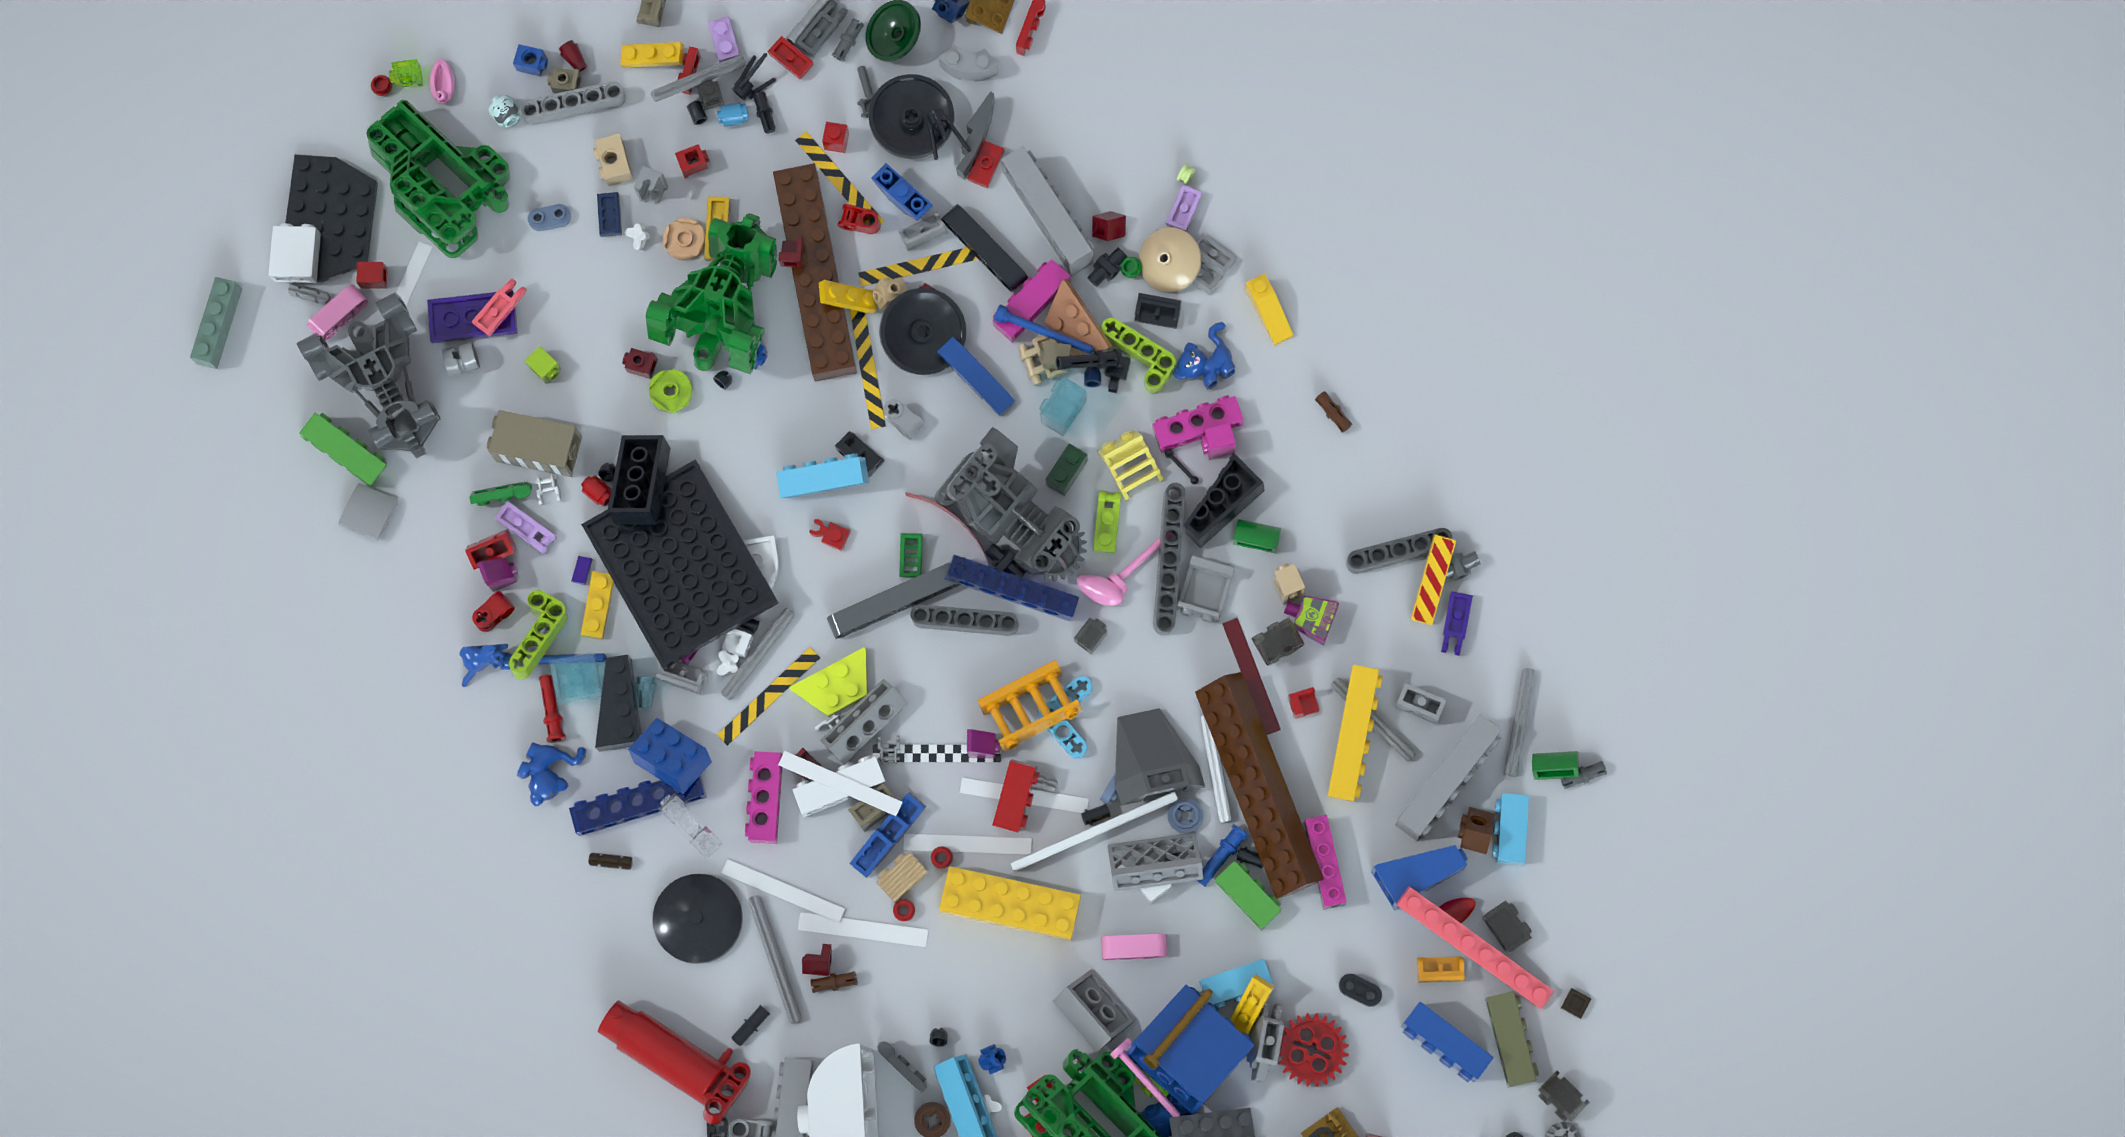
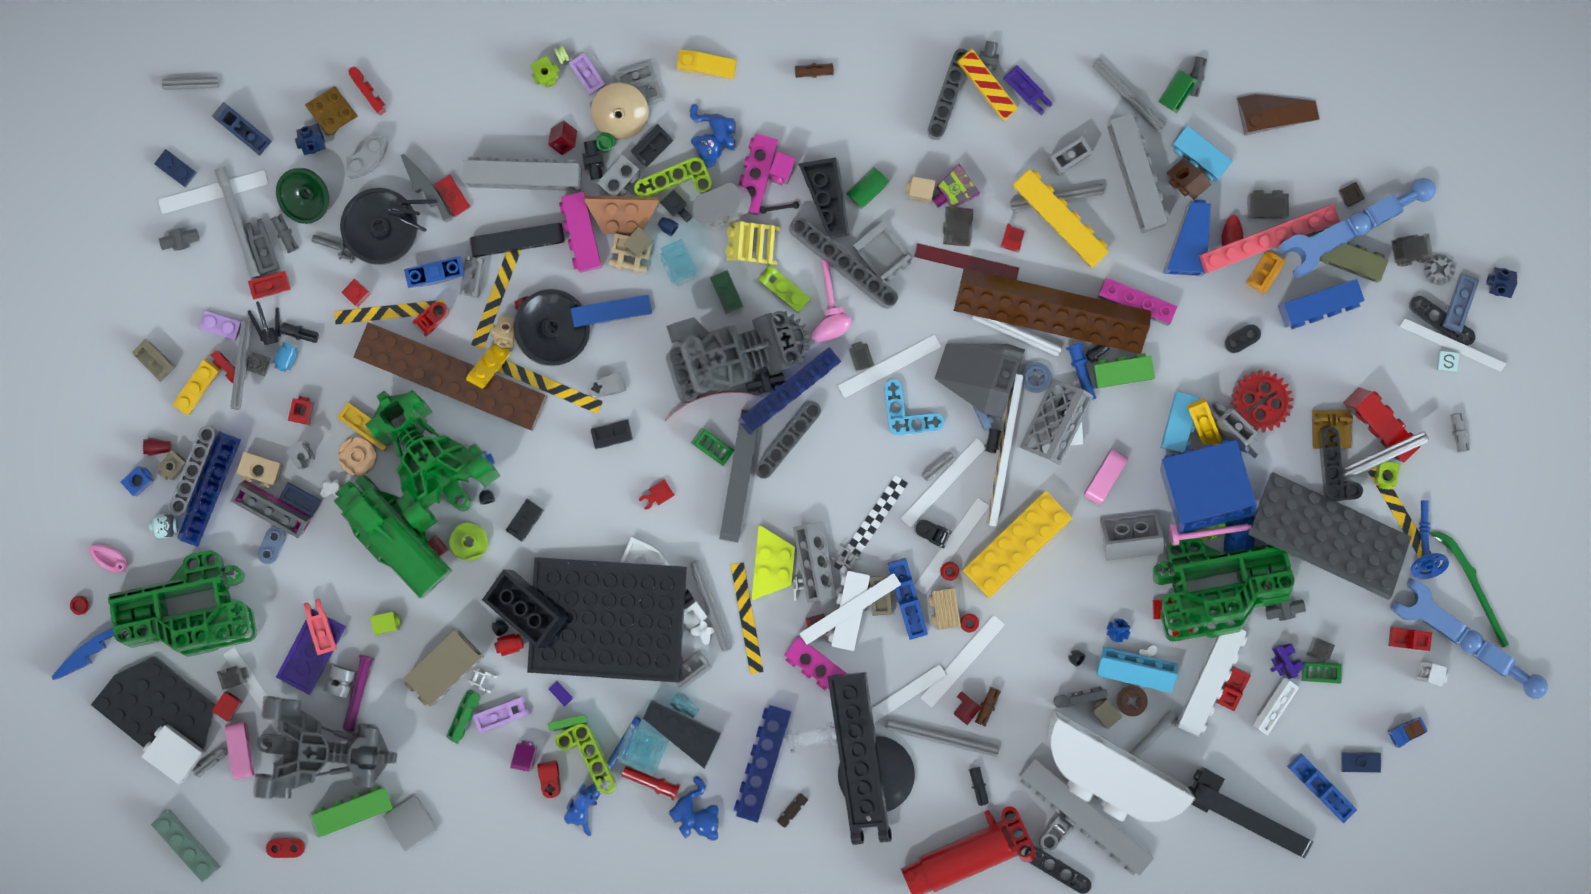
camera: 60 degrees left, 10 degrees up
clear neon green brick [389,59,423,87] -> none
red brick [465,529,517,570] -> none
yellow plate [581,571,614,640] -> none
blue brick [628,718,712,794] -> none
black hinge [687,101,708,125] -> none
medium azure brick [776,453,869,498] -> none
dark red panel [778,237,804,268] -> none
magenta slope [967,729,1000,758] -> none
light orange fence [977,660,1082,752] -> none
red brick [992,759,1040,833] -> none
blue piece [994,305,1094,354] -> none
black pin [1055,349,1122,370] -> none
pearl gold bar [1143,989,1213,1069] -> none
none -> blue slope [52,627,114,680]
none -> clear blue brick [177,431,241,547]
none -> clear smoke brick [217,665,249,690]
none -> dark grey piece [230,480,312,538]
none -> red plate [266,838,306,858]
none -> green connector [334,474,453,598]
none -> magenta axle [343,655,374,731]
none -> black hinge [506,498,544,542]
none -> lime brick [530,56,560,88]
none -> bright green tile [547,715,588,732]
none -> light grey brick [597,154,640,196]
none -> light grey brick [693,183,751,228]
none -> black hinge [827,672,892,845]
none -> white sticker [838,335,941,398]
none -> black piece [914,520,952,549]
none -> dark tan brick [1091,698,1122,729]
none -> reddish brown wedge [1237,94,1320,136]
none -> medium blue piece [1278,178,1436,279]

